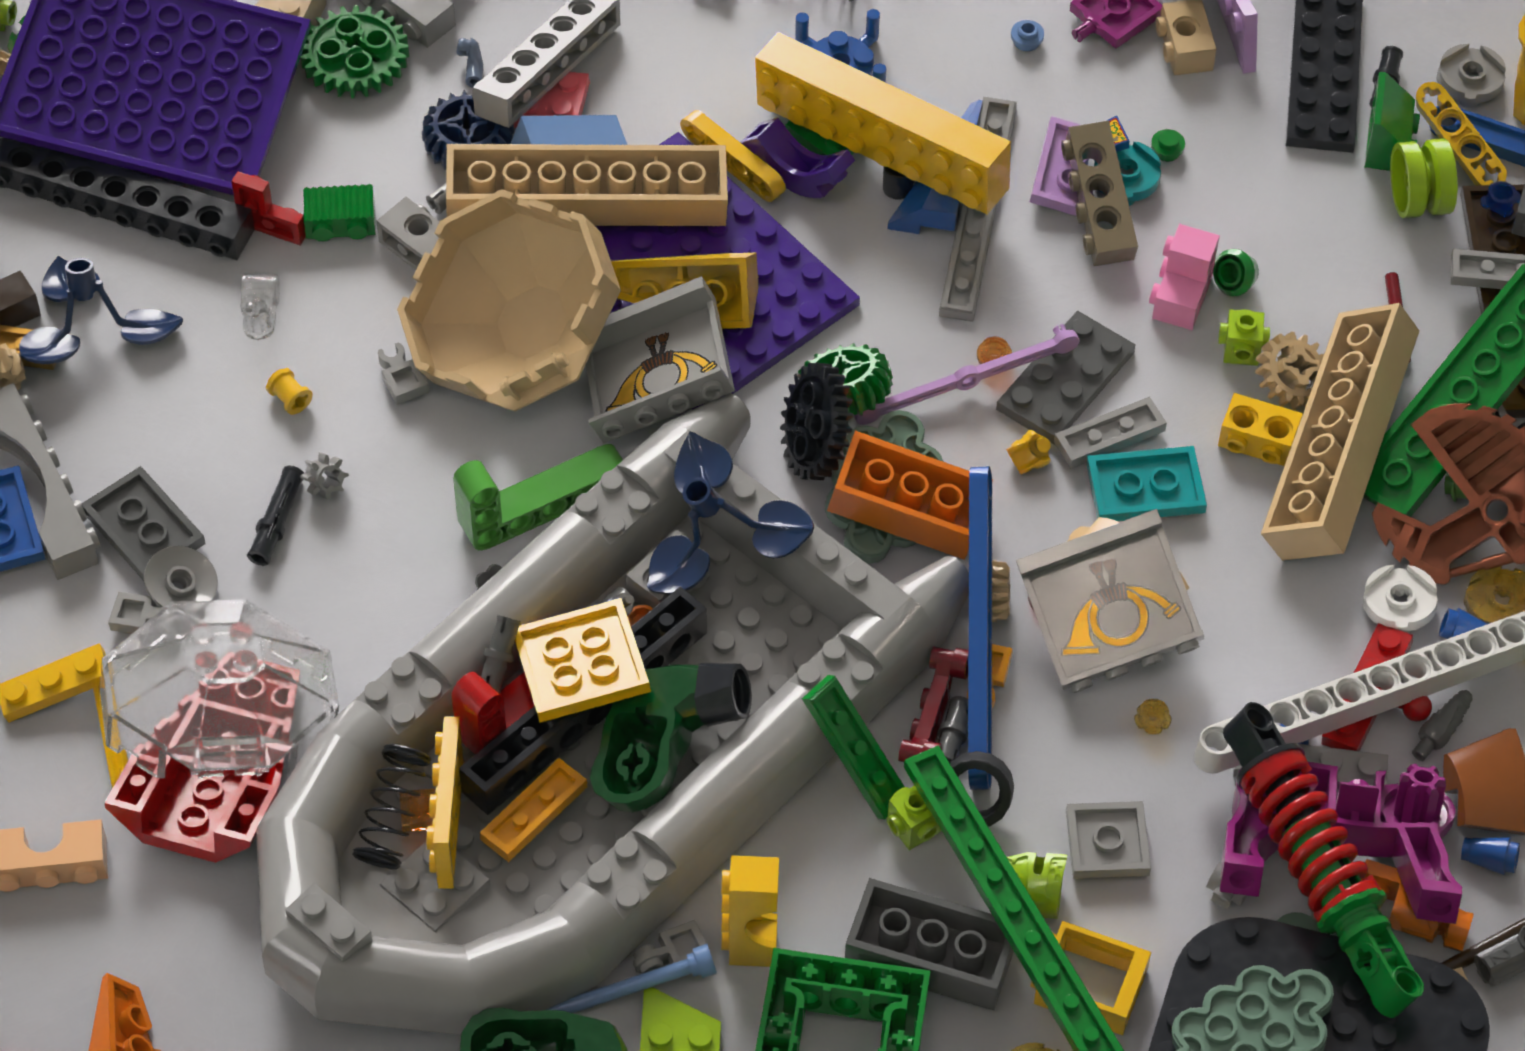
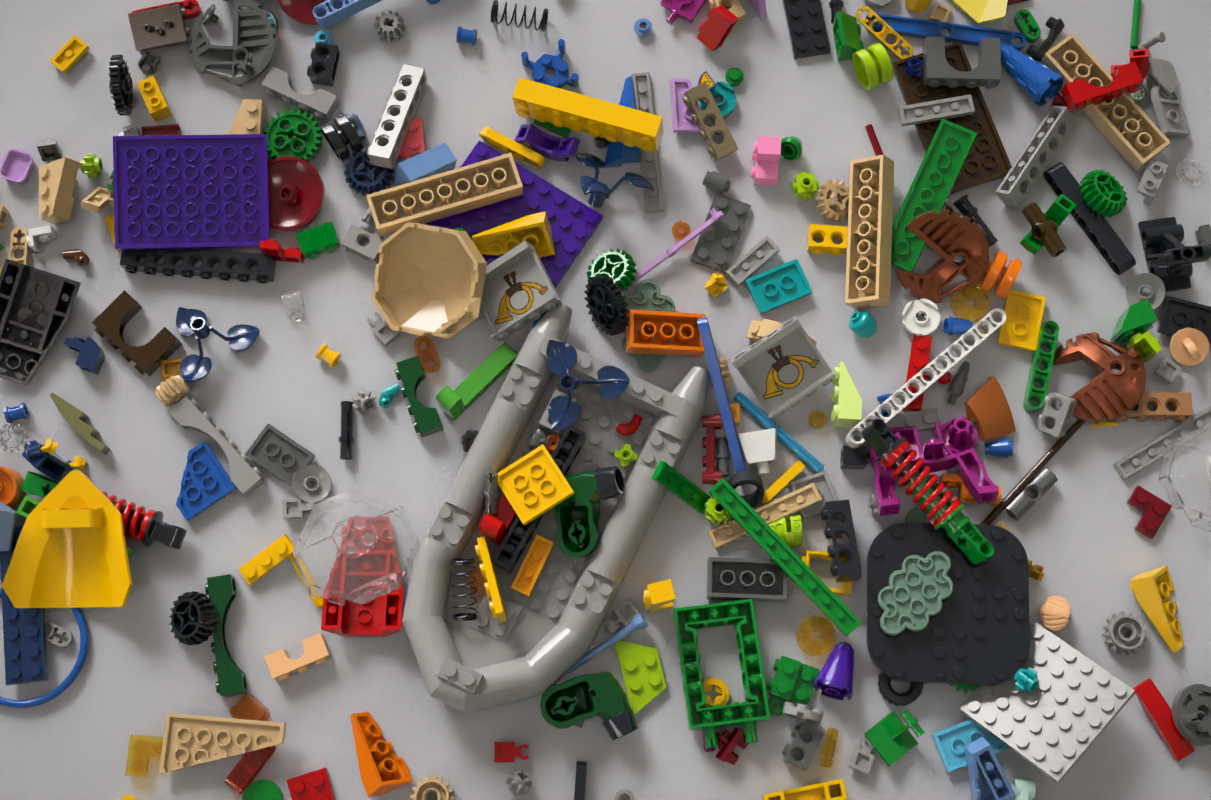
camera: 15 degrees left, 20 degrees up
none -> dark red dish [268,156,325,231]
none -> black wheel [320,113,364,162]
none -> teal arm [379,383,401,408]
none -> dark green arch [394,356,444,437]
none -> clear orange plate [414,336,441,373]
none -> dark blue plant [576,153,655,208]
none -> lime plate [614,444,638,467]
none -> red arm [616,414,643,436]
none -> red piece [696,5,739,51]
none -> dark grey brick [702,171,731,194]
none -> tan tile [707,482,822,549]
none -> dark azure axle [733,392,824,473]
none -> white torso [739,428,777,474]
none -> yellow beam [762,460,806,504]
none -> black brick [821,500,862,583]
none -> yellowish green slope [830,362,862,428]
none -> black brick [840,445,870,469]
none -> teal head [849,310,877,338]

